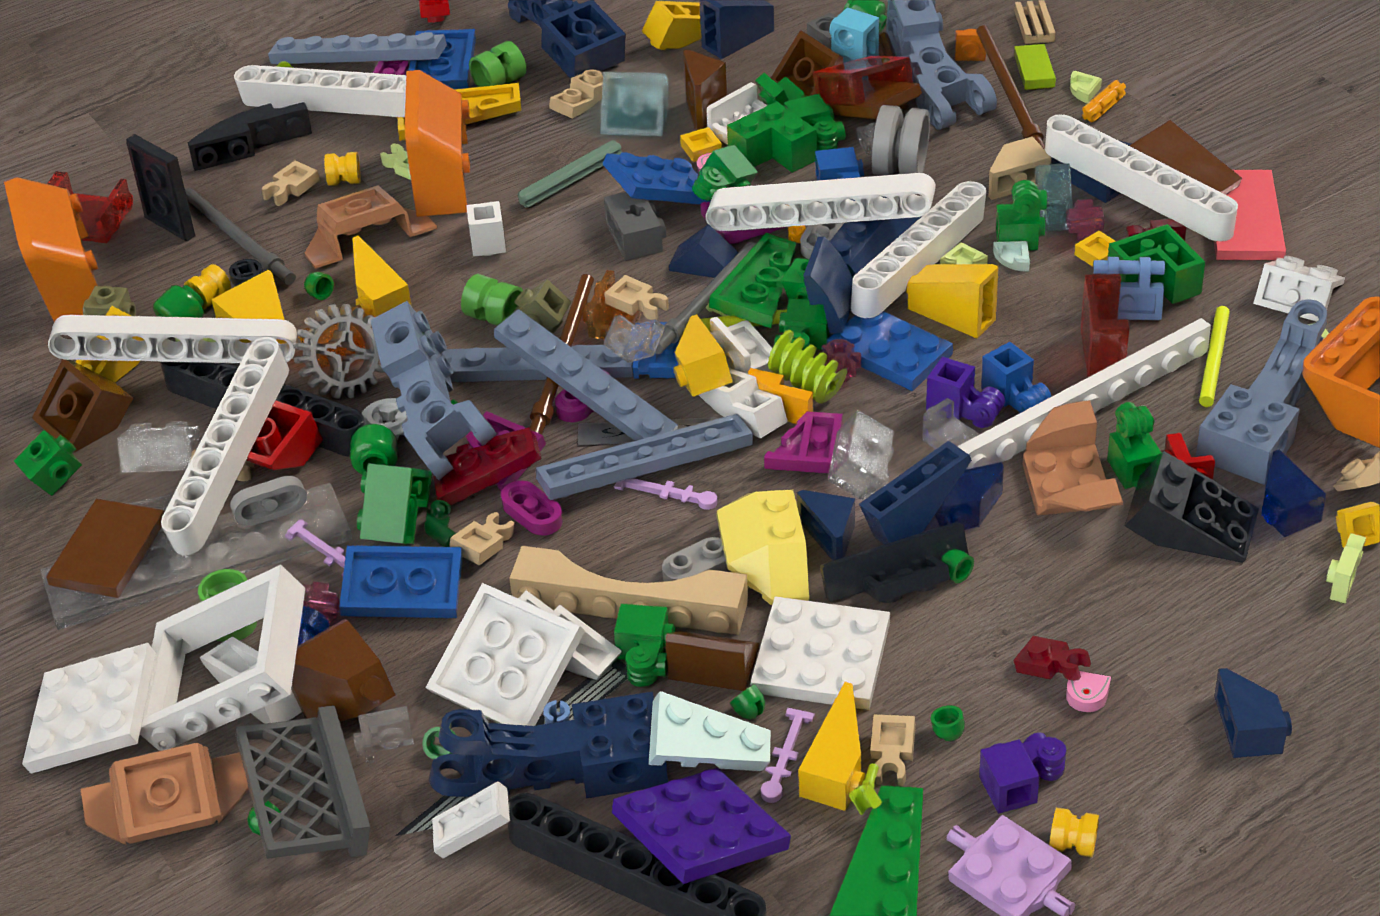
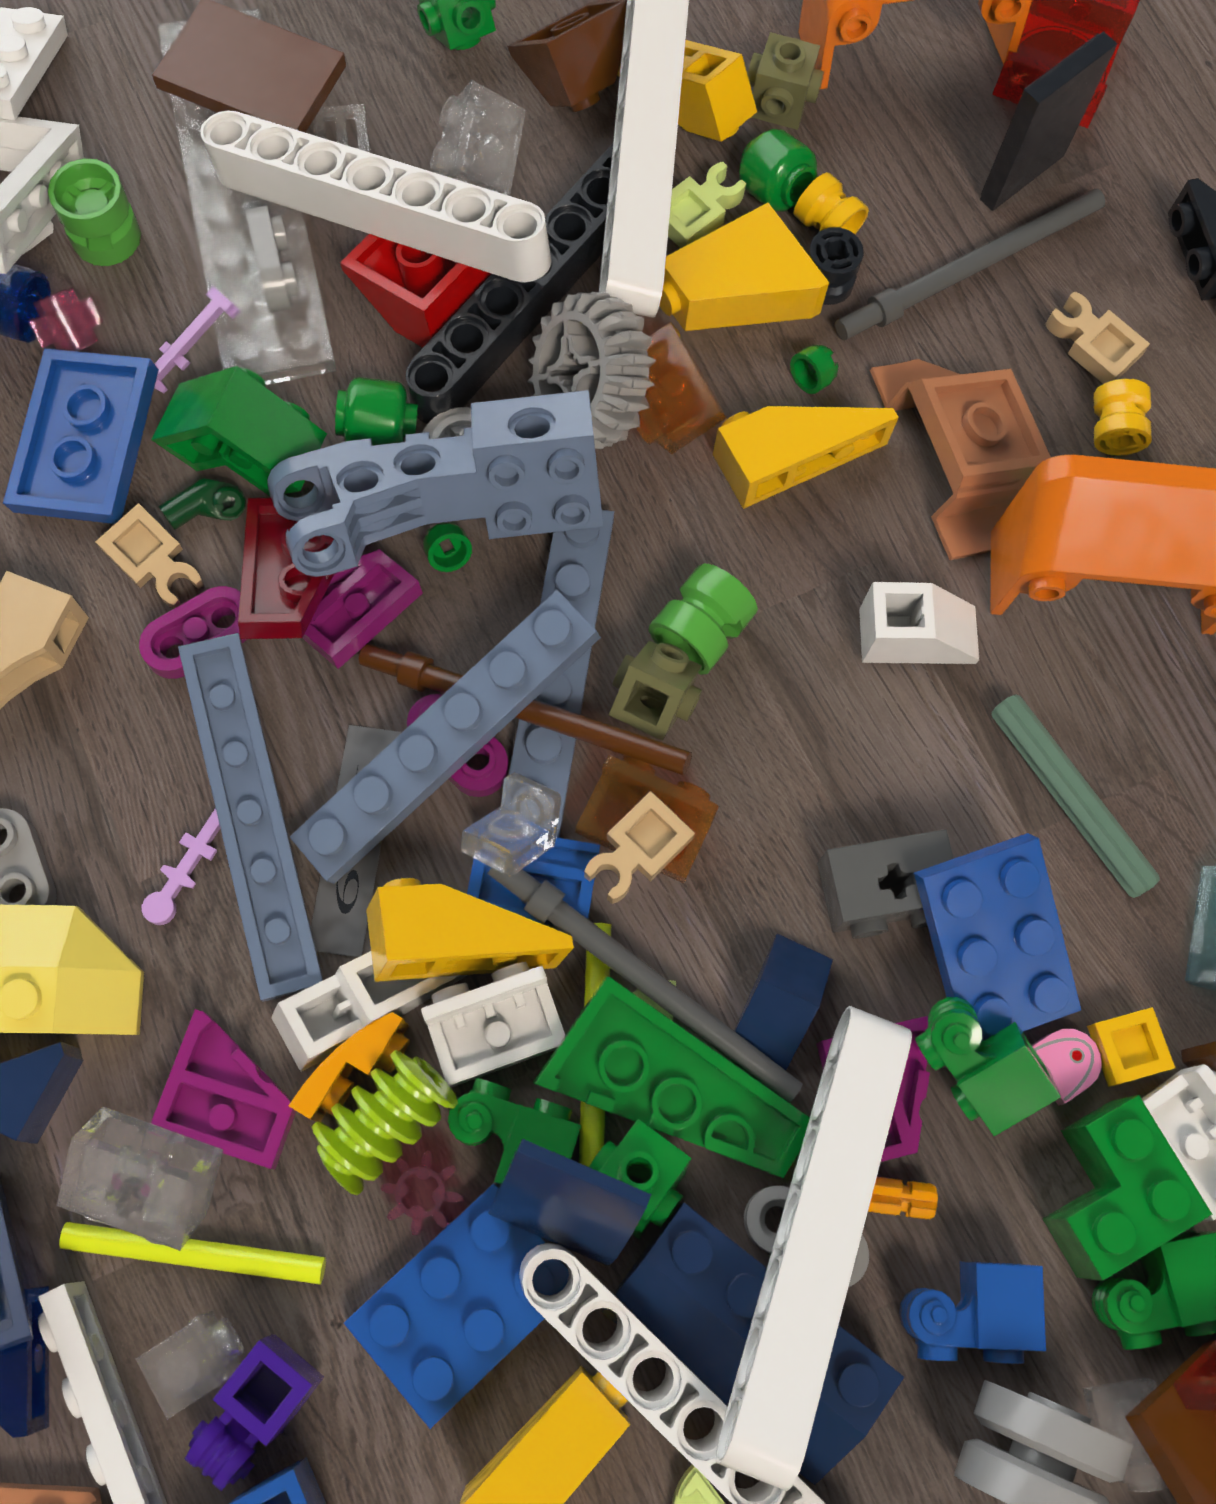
camera: 90 degrees right, 30 degrees up
none -> neon yellow bar [59,1222,326,1285]

